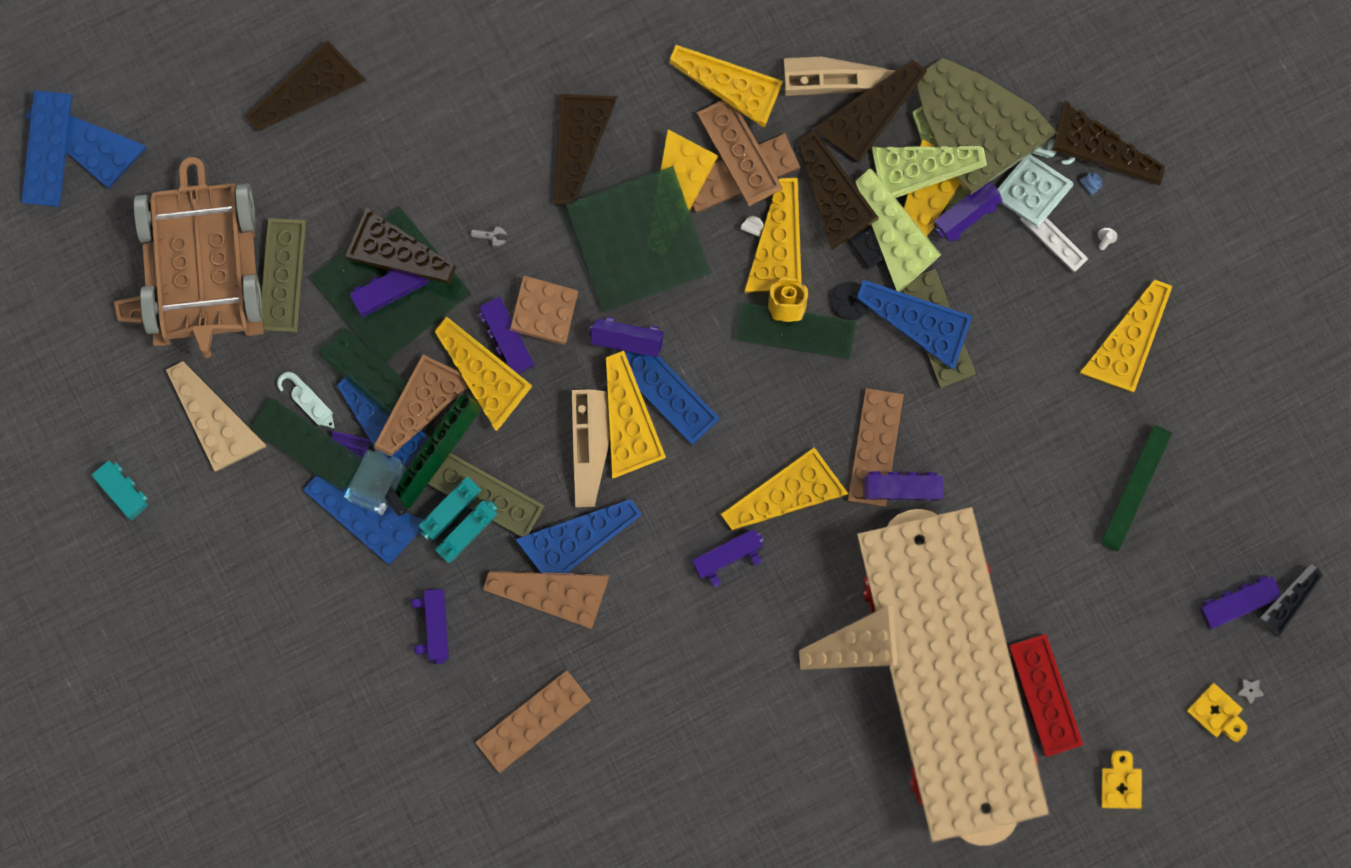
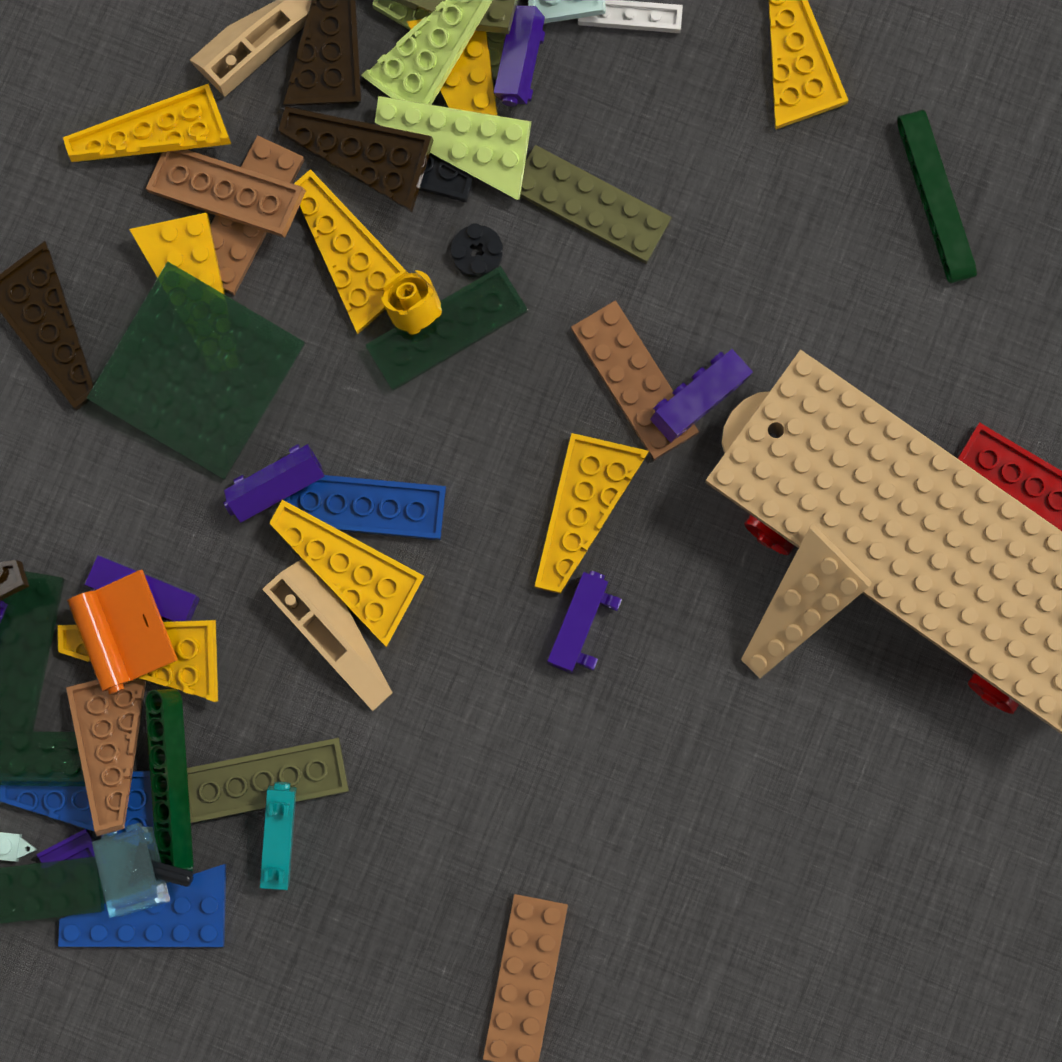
camera: 45 degrees left, 0 degrees up
dark purple brick [411,589,449,665] -> none
teal brick [418,476,483,540] -> none
light grey bar [471,227,507,247] -> none
medium nougat wing [483,570,610,629] -> none
medium nougat plate [510,276,578,346] -> none
blue wing [515,499,642,573] -> none
white plate [741,216,764,236] -> none
blue wing [857,280,972,371] -> none
none -> orange door [67,570,178,695]

